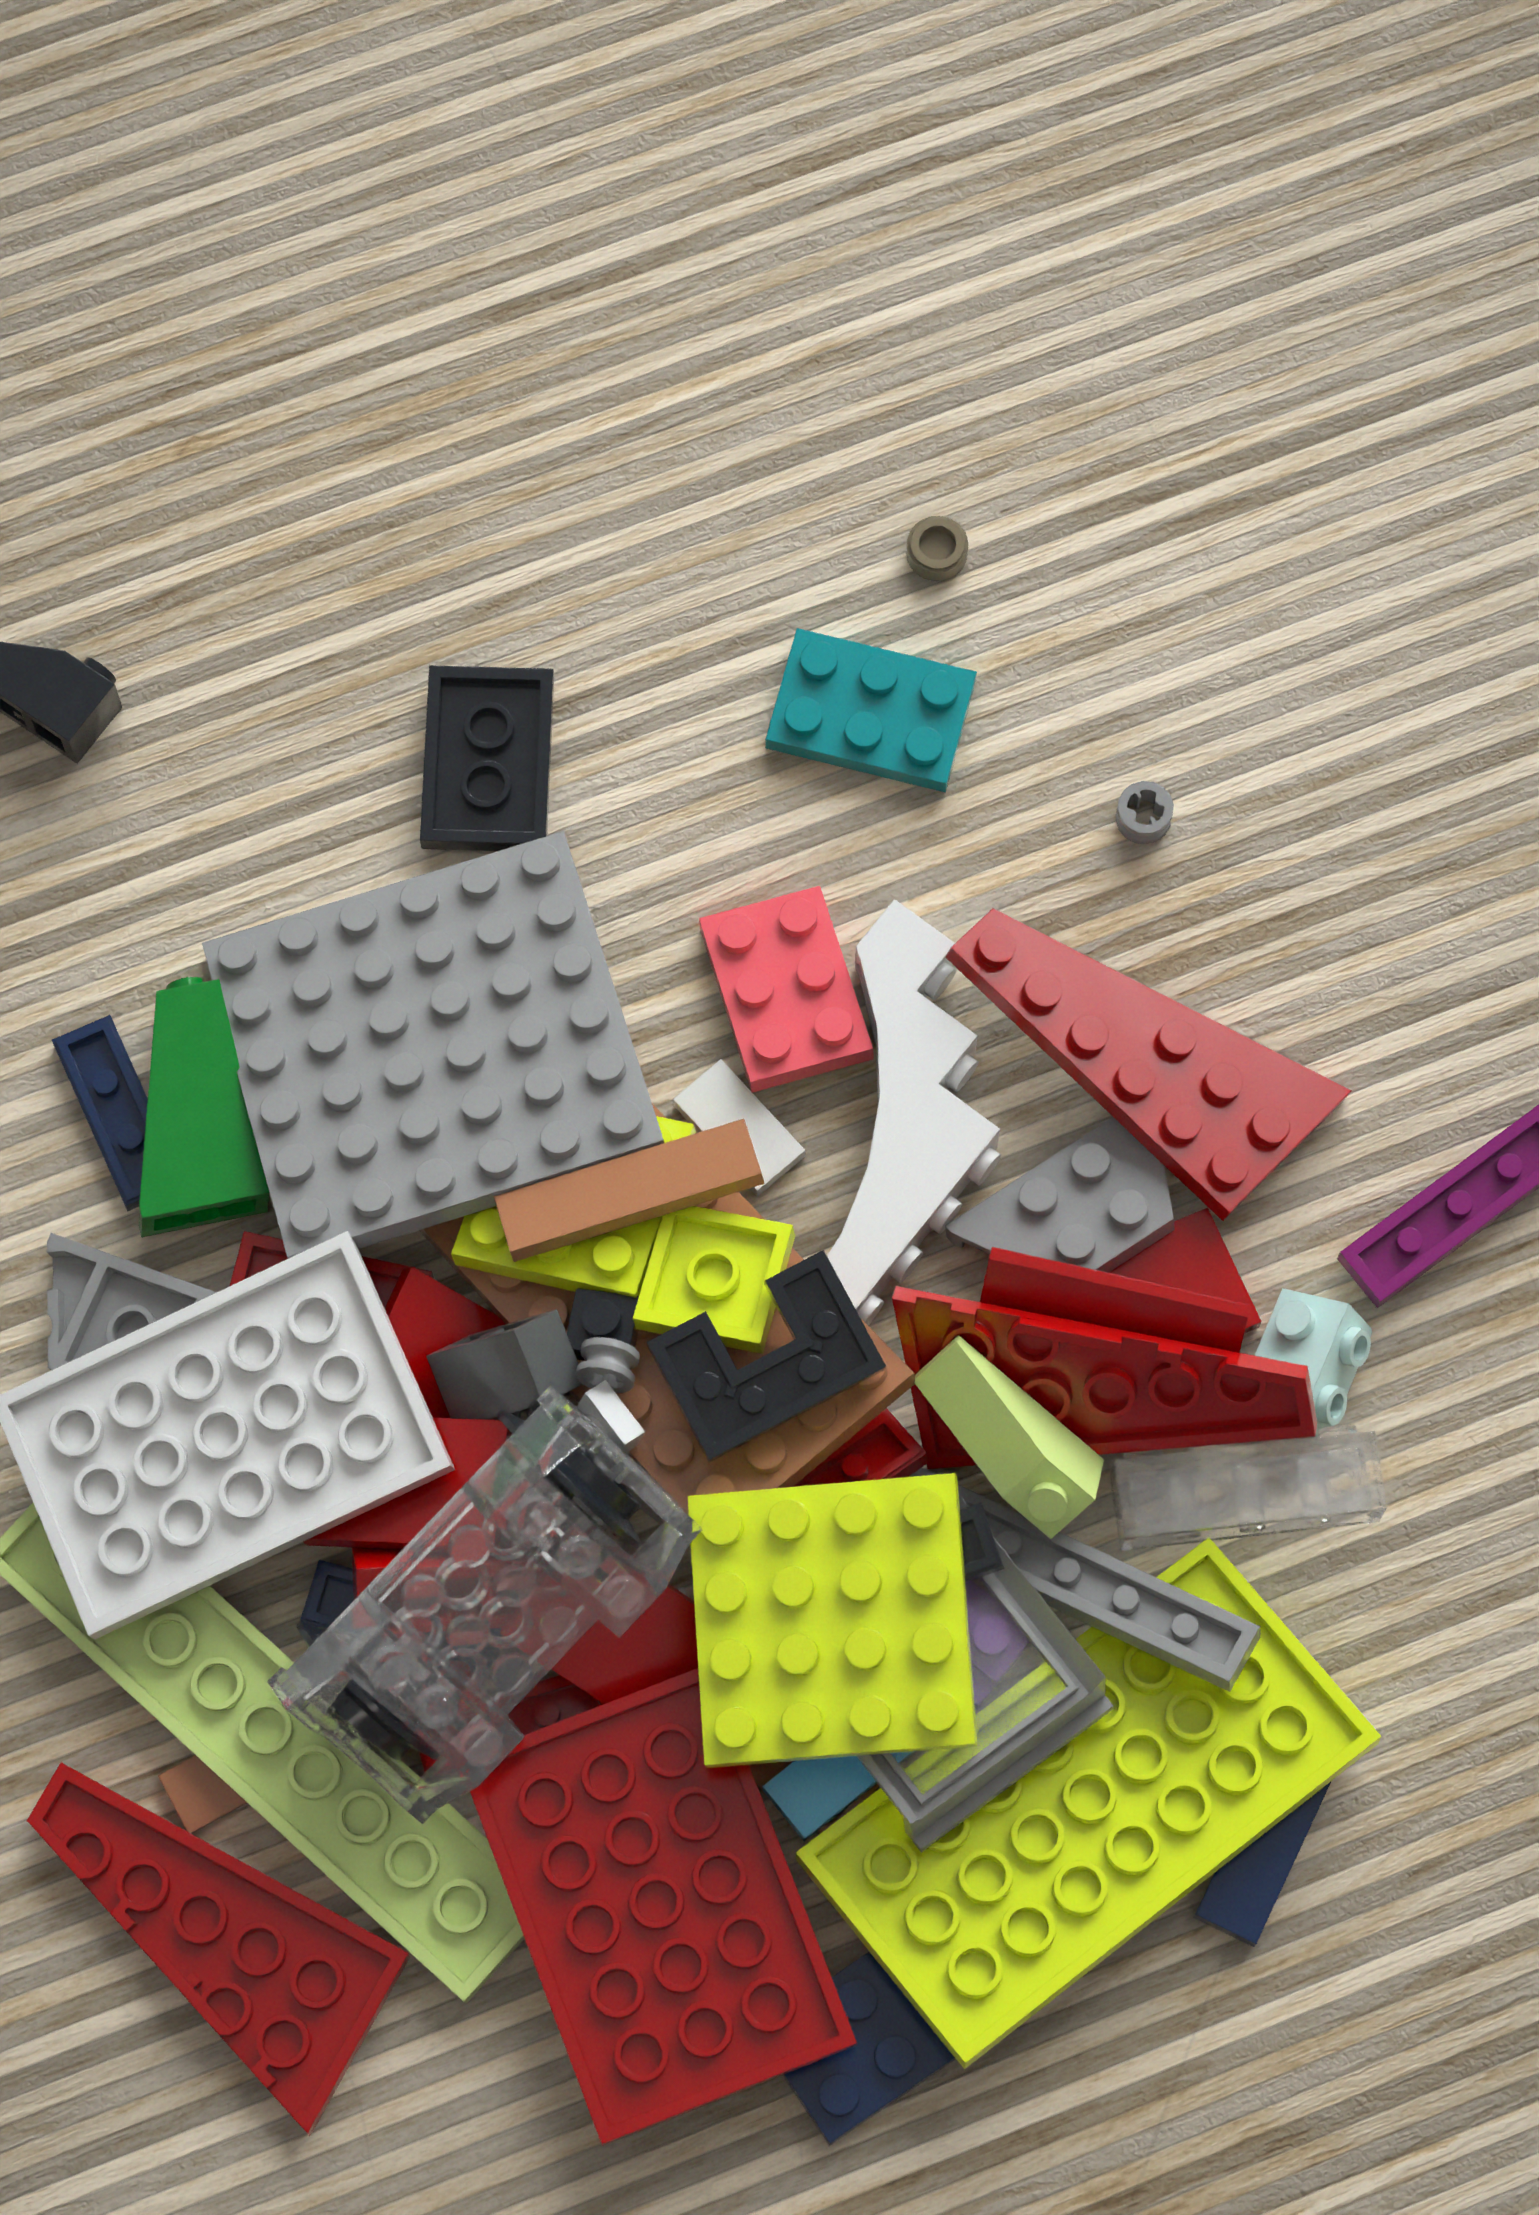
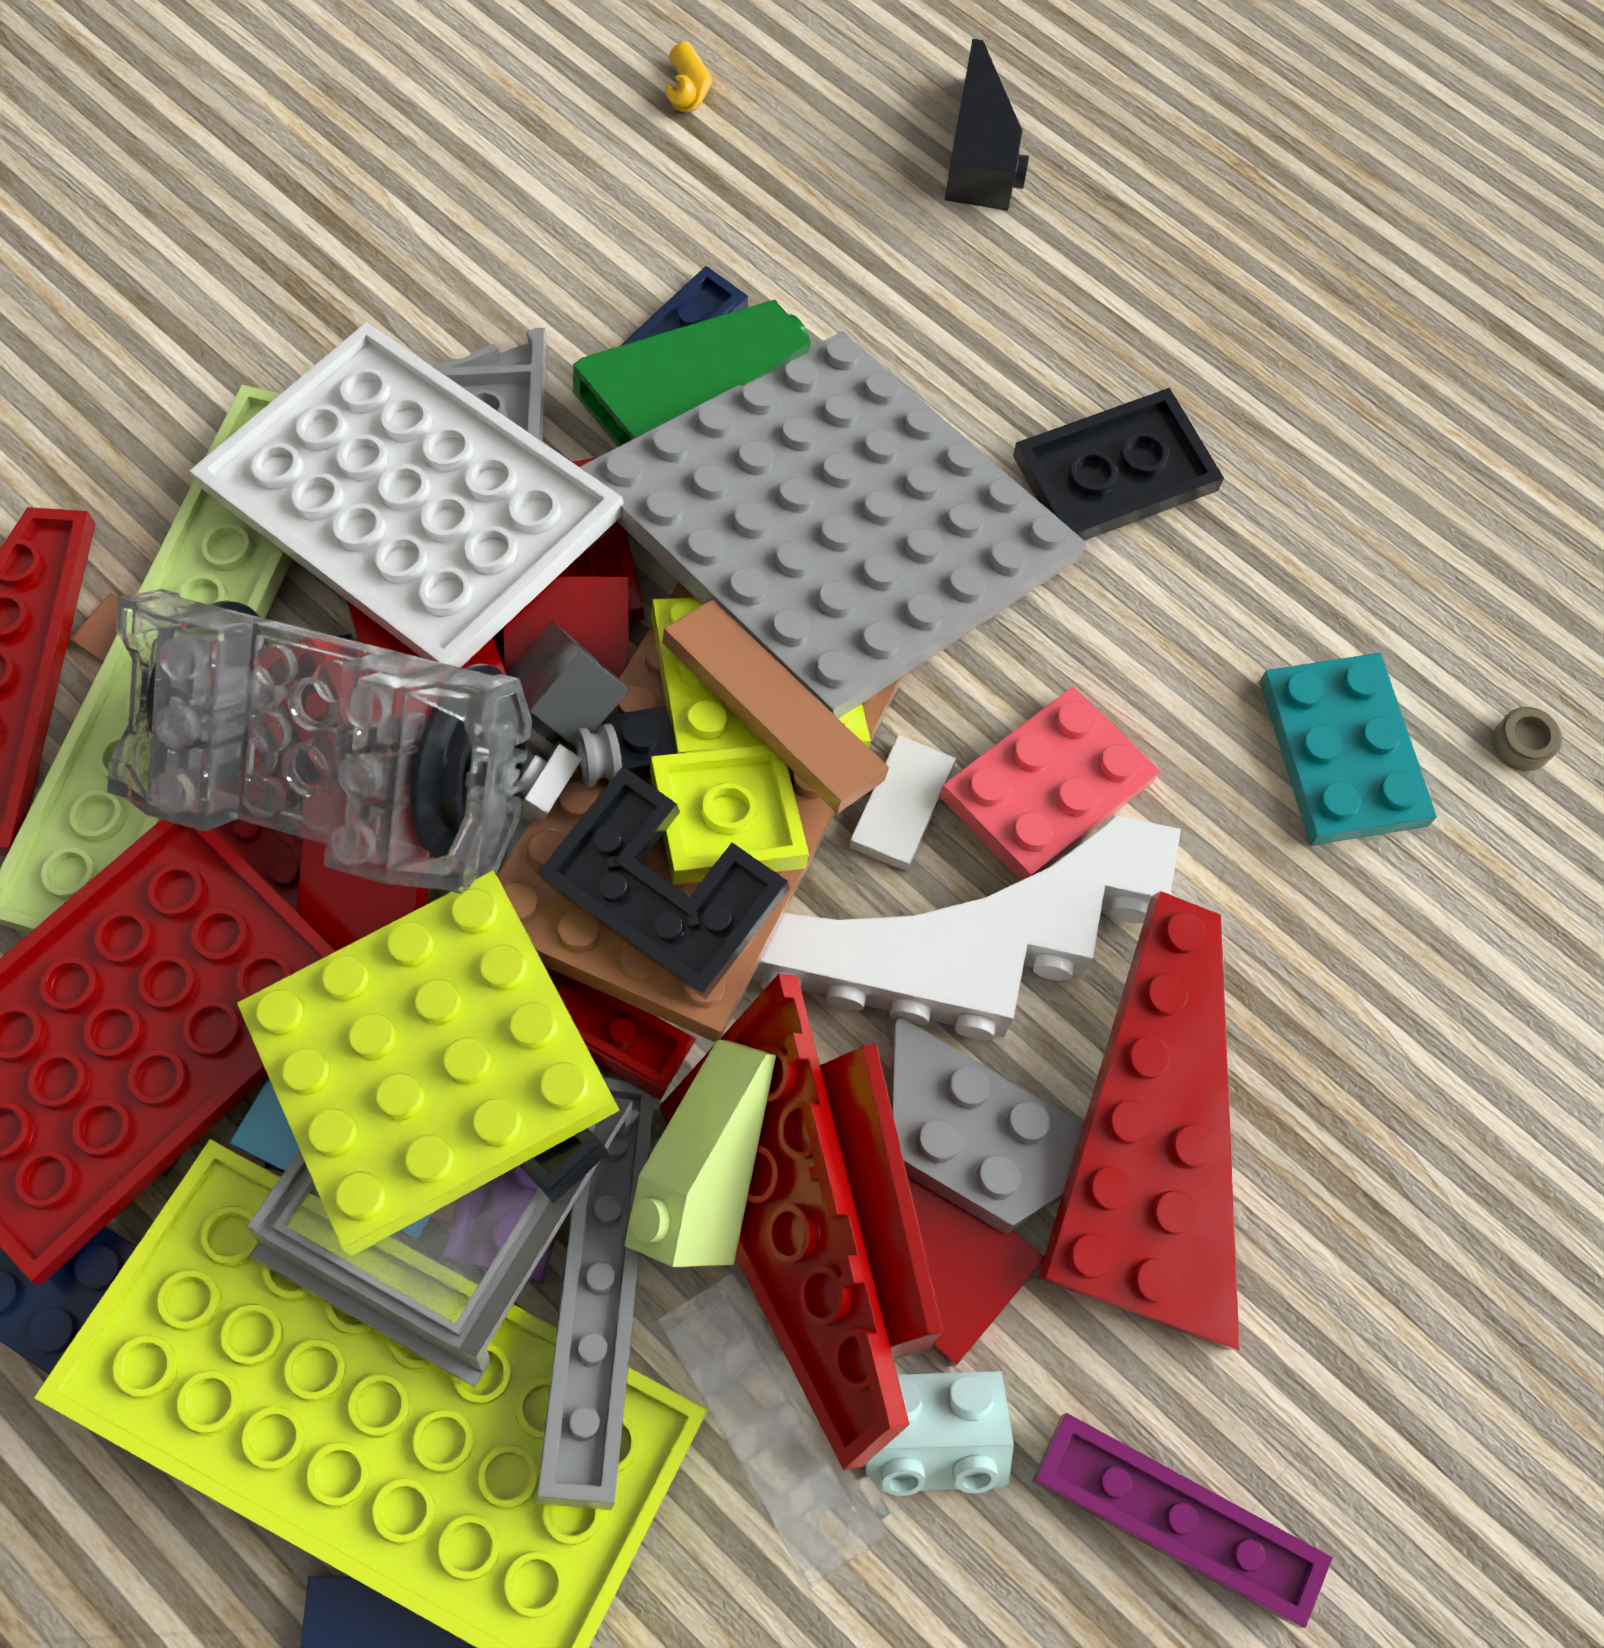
camera: 60 degrees right, 5 degrees down
light grey bush [1116,781,1174,844] -> none

